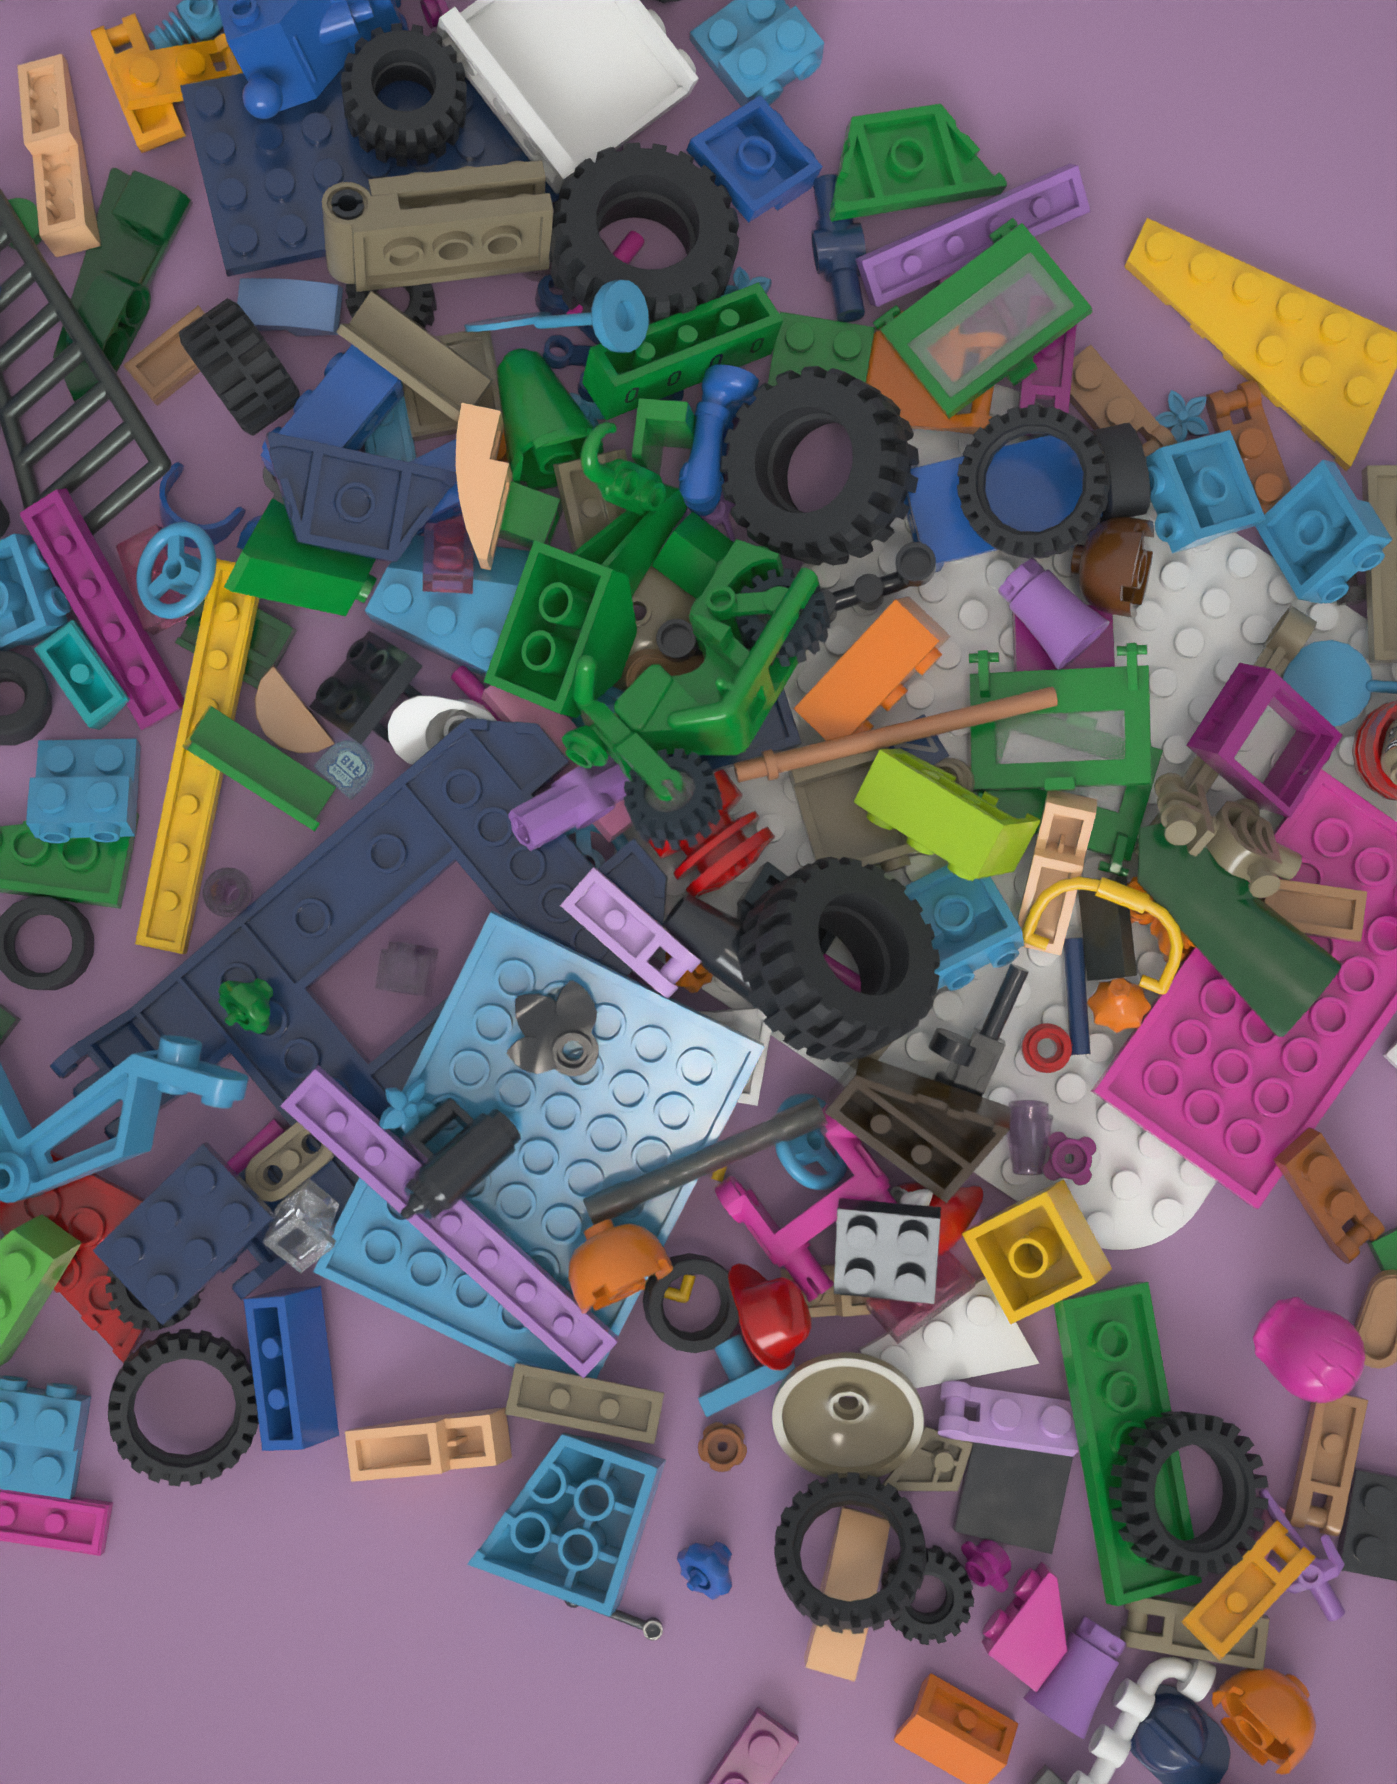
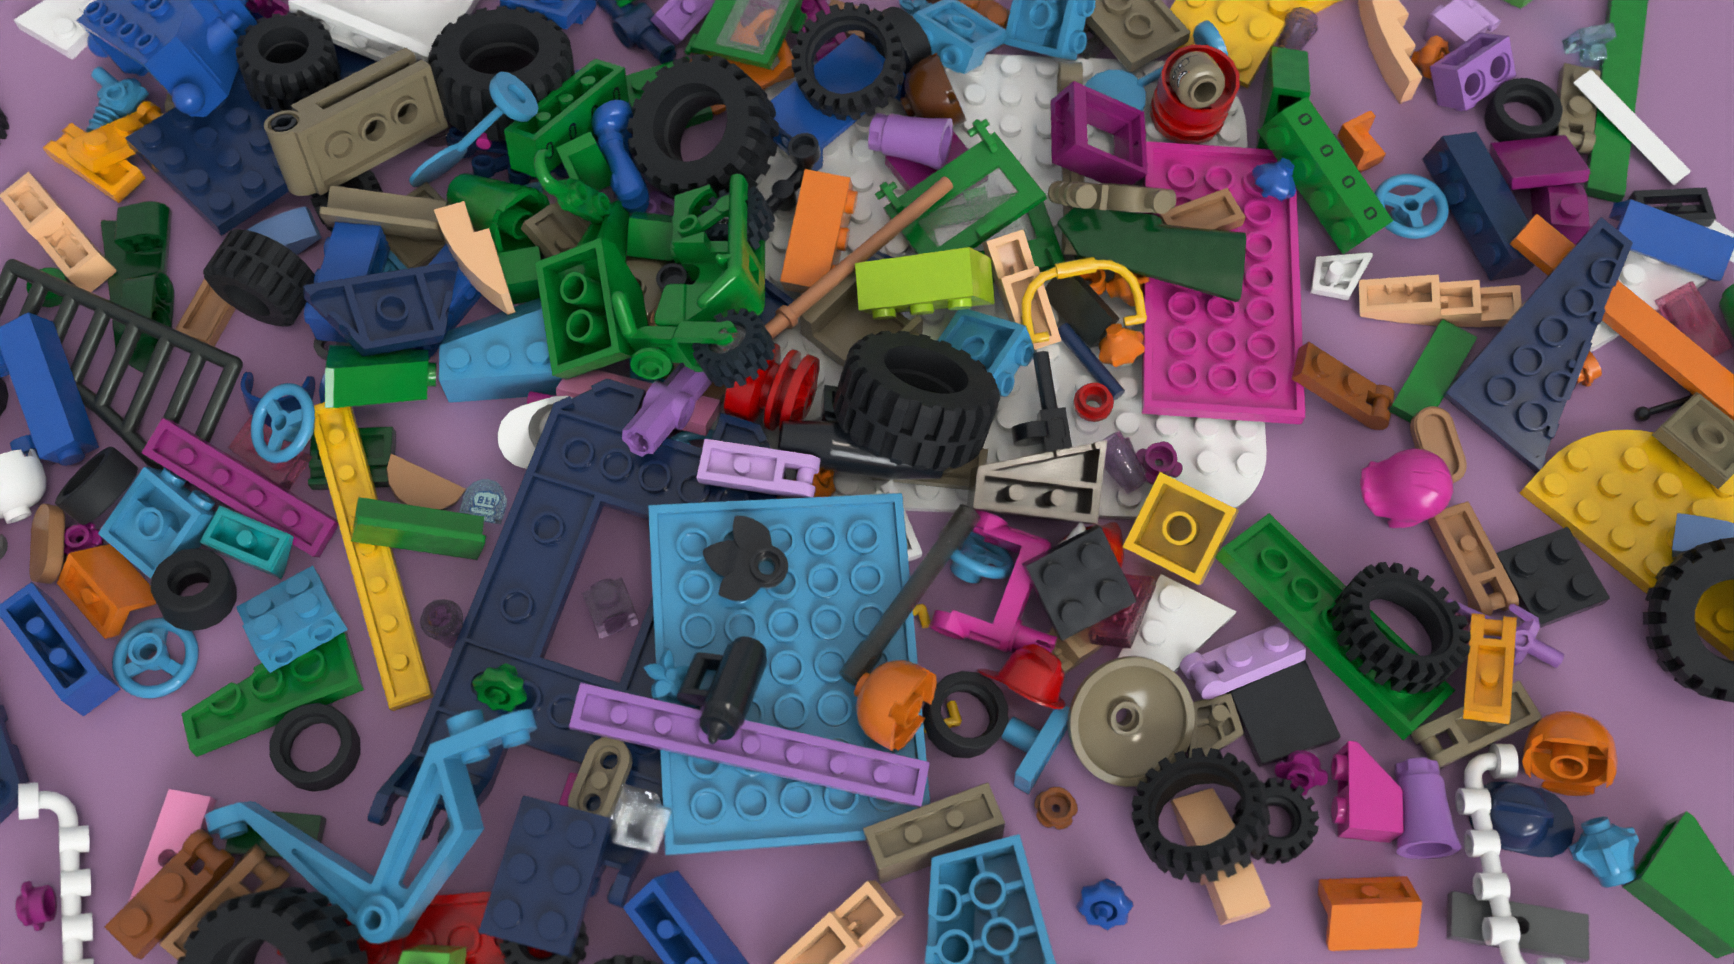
camera: 30 degrees left, 20 degrees down
black plate [309,631,423,745] -> none
clear pink plate [422,520,473,594] -> none

